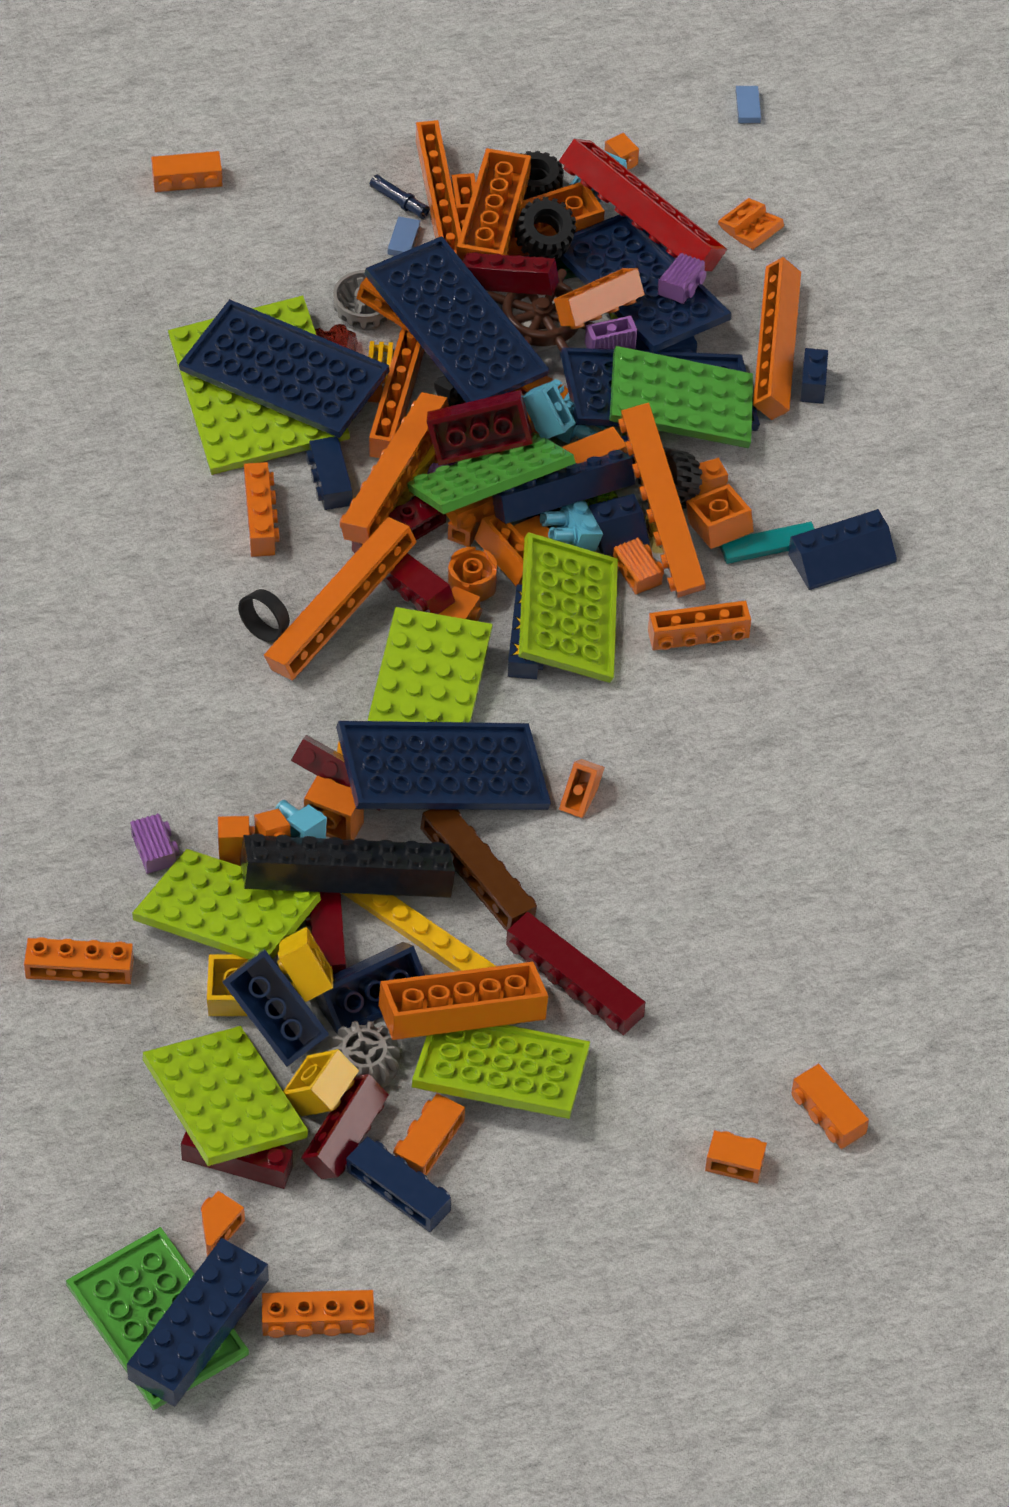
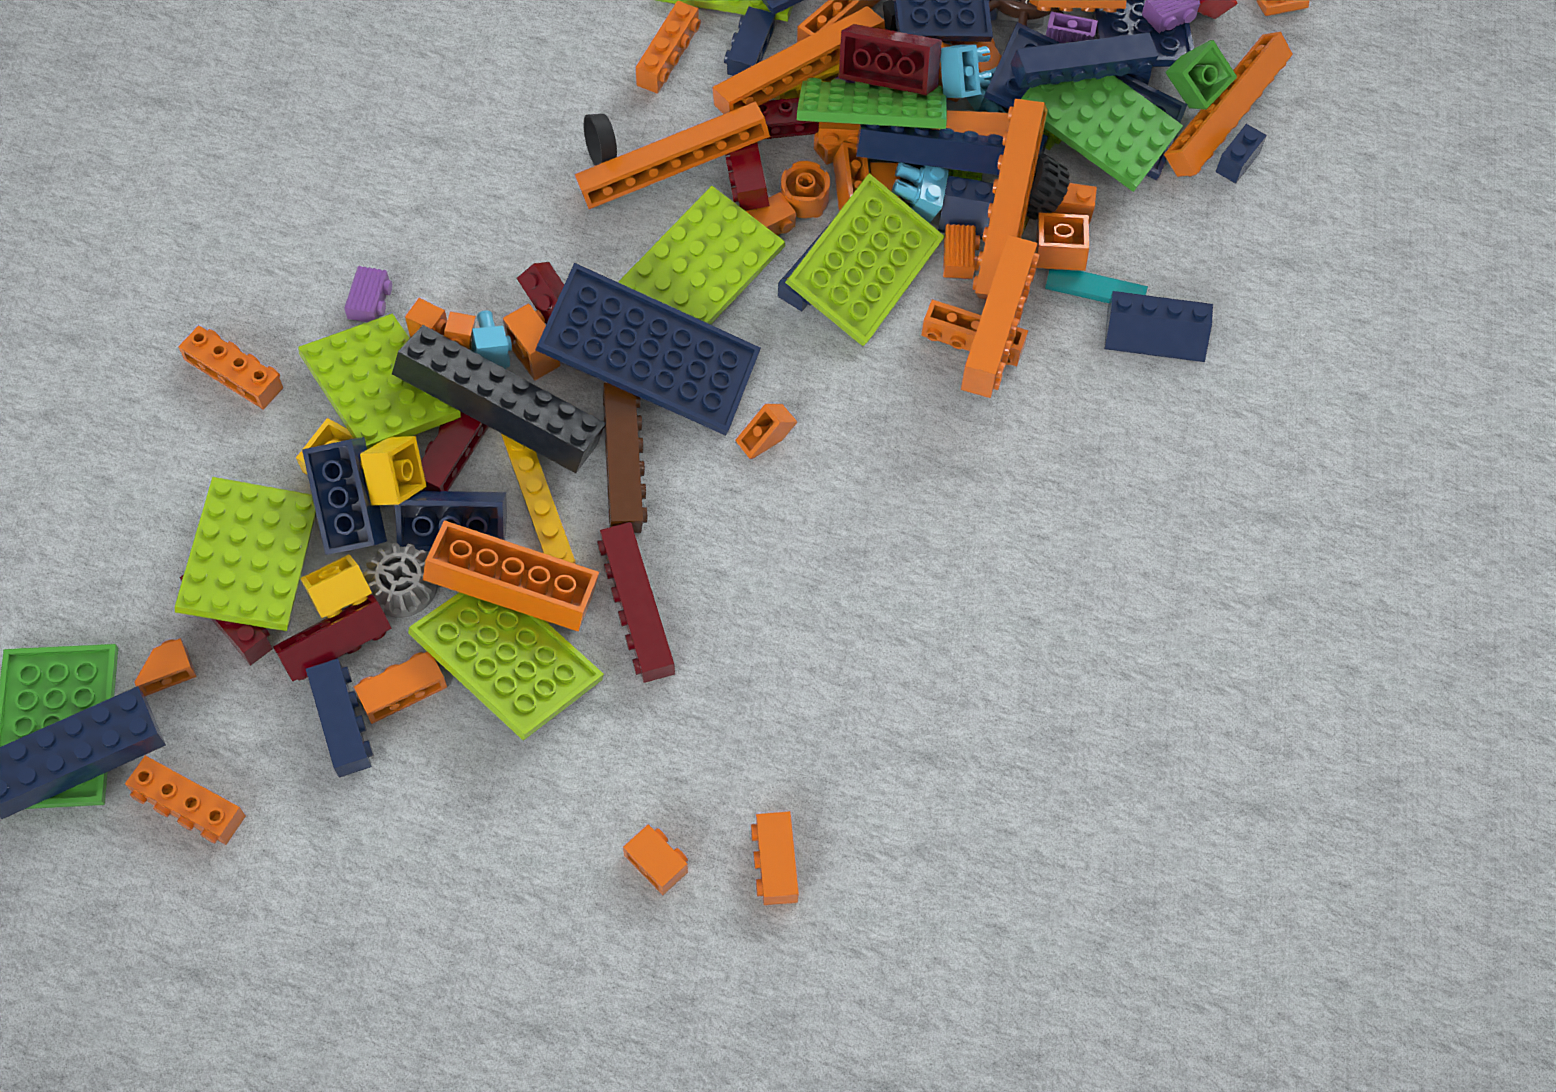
camera: 30 degrees right, 10 degrees up
none -> orange brick [961,235,1040,398]
none -> dark blue brick [1010,33,1158,88]
none -> bright green slope [1165,40,1237,109]

